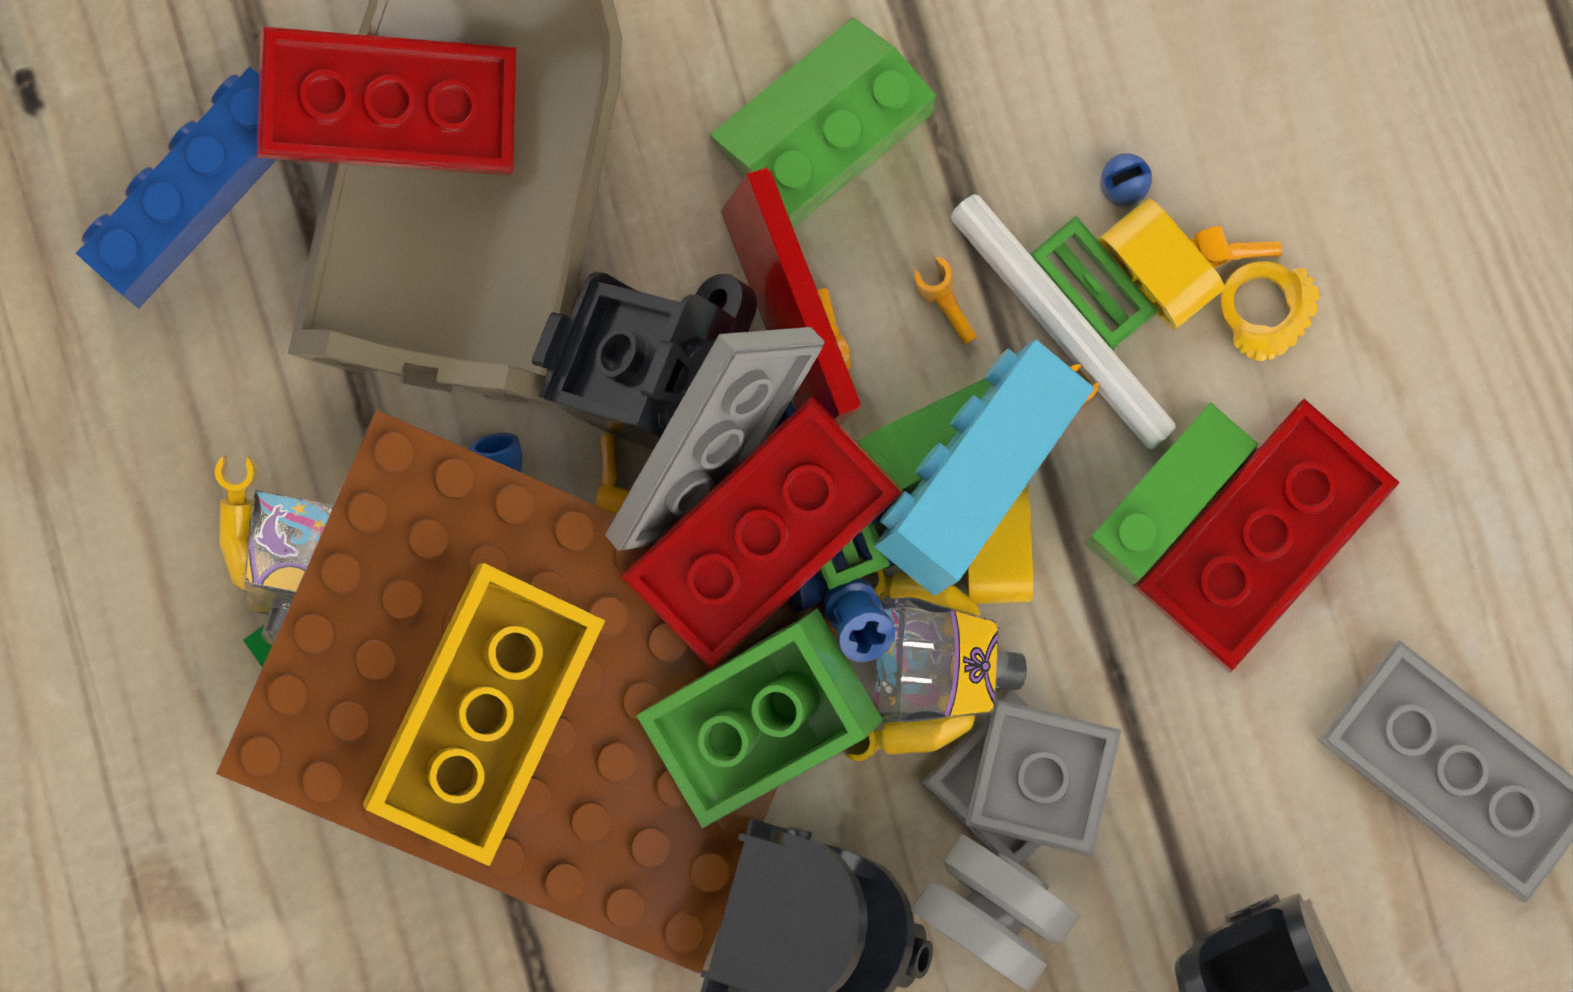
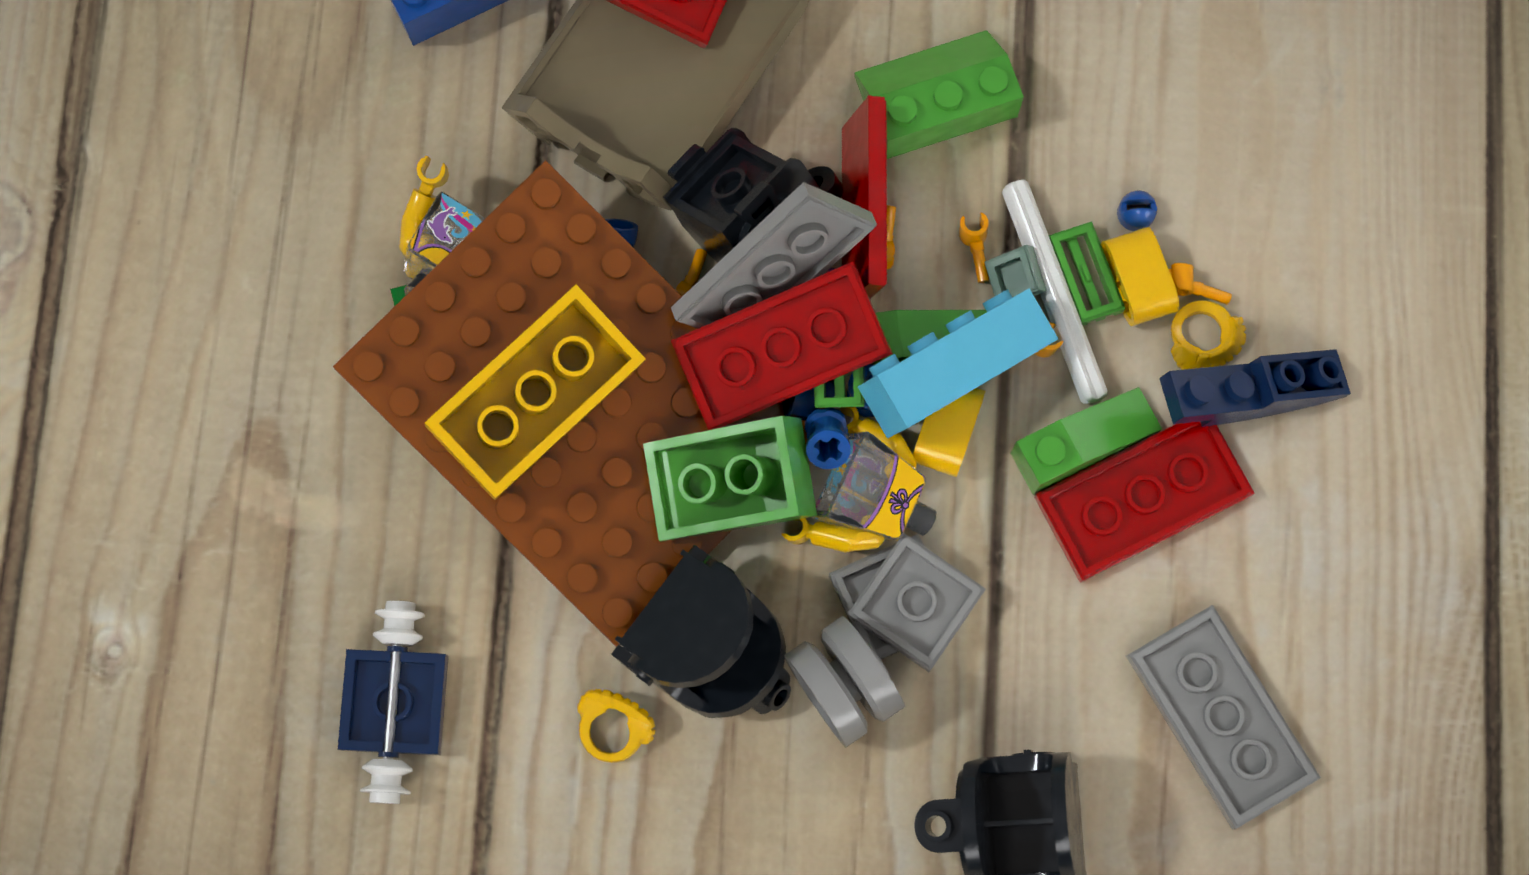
camera: 20 degrees right, 5 degrees down
none -> sand green tile [984,245,1046,297]
none -> dark blue slope [1159,349,1351,427]

